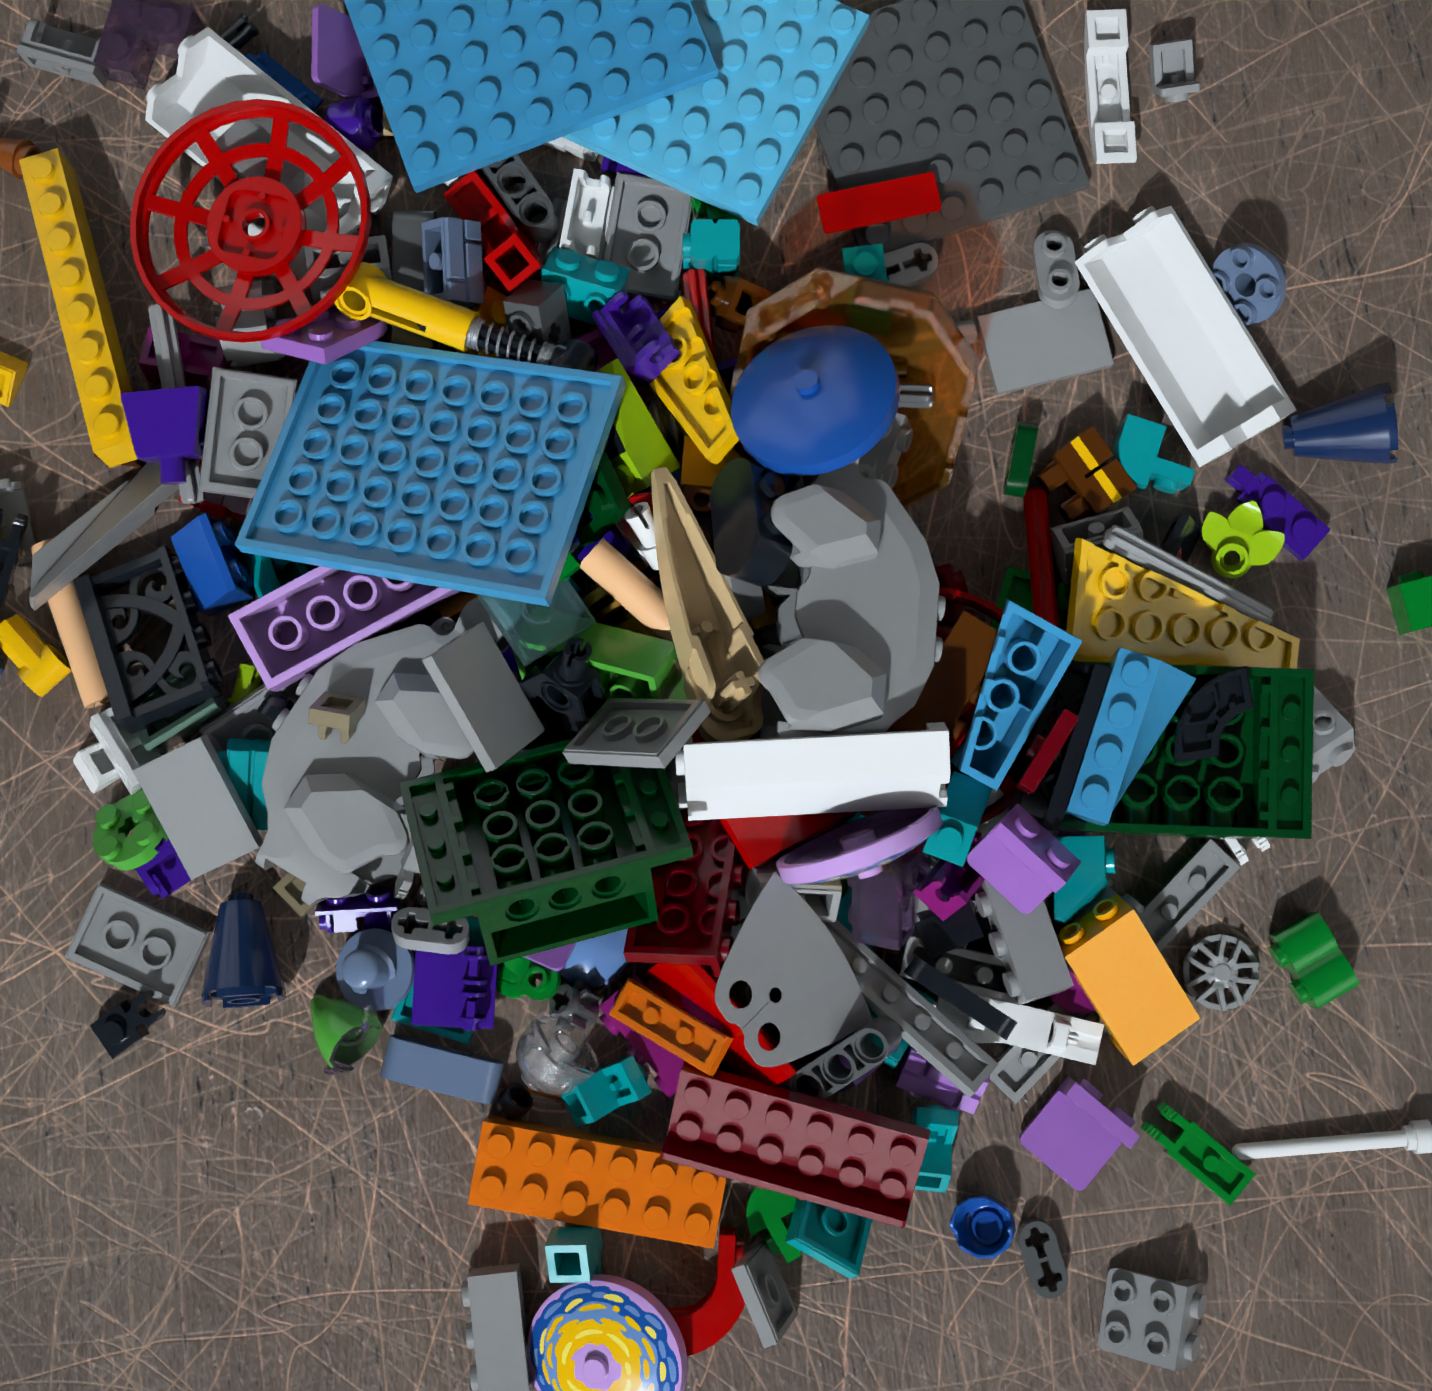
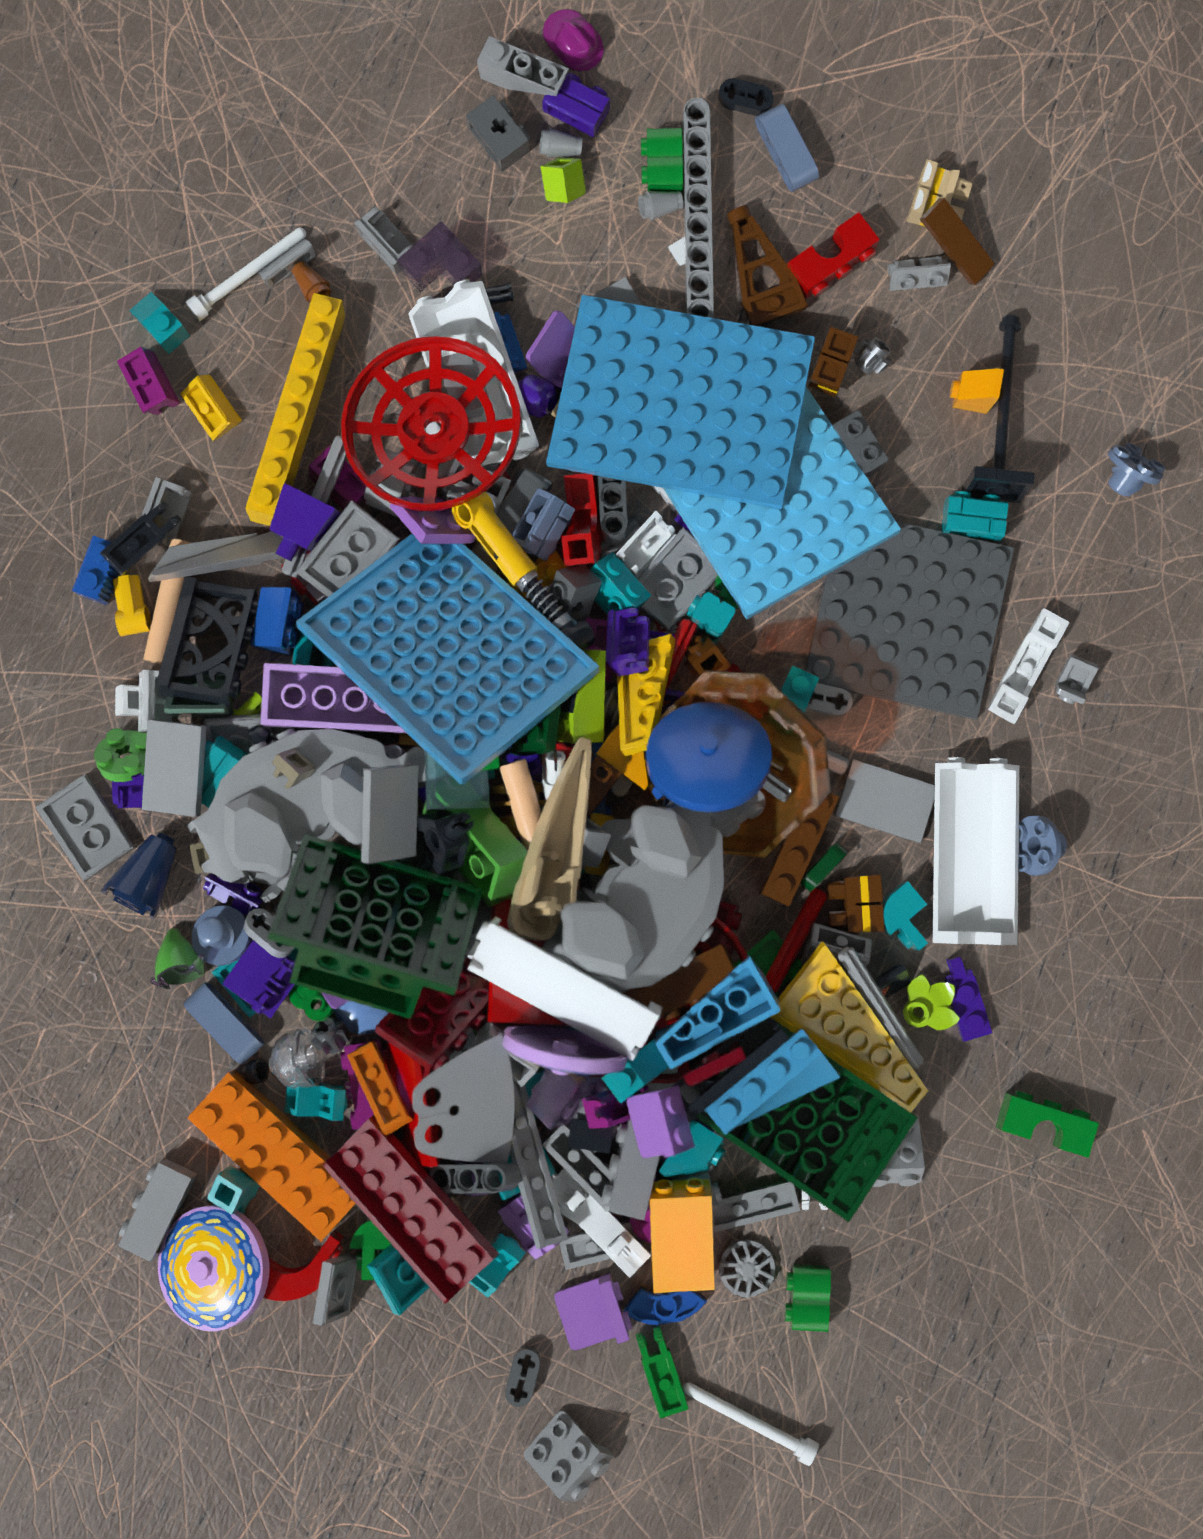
camera: 30 degrees right, 0 degrees up
black plate [90,991,166,1059] -> none
light grey tile [562,698,711,769] -> none
black brick [709,458,793,587] -> none
red piece [817,172,942,234] -> none
black beam [903,955,1018,1040] -> none
blue hair [949,1194,1016,1259] -> none
light grey plate [1032,230,1080,309] -> none
black tile [1173,666,1254,763] -> none
dark blue cone [1282,383,1398,465] -> none
none -> blue tile [623,1286,707,1325]
none -> reddish brown brick [759,785,839,906]

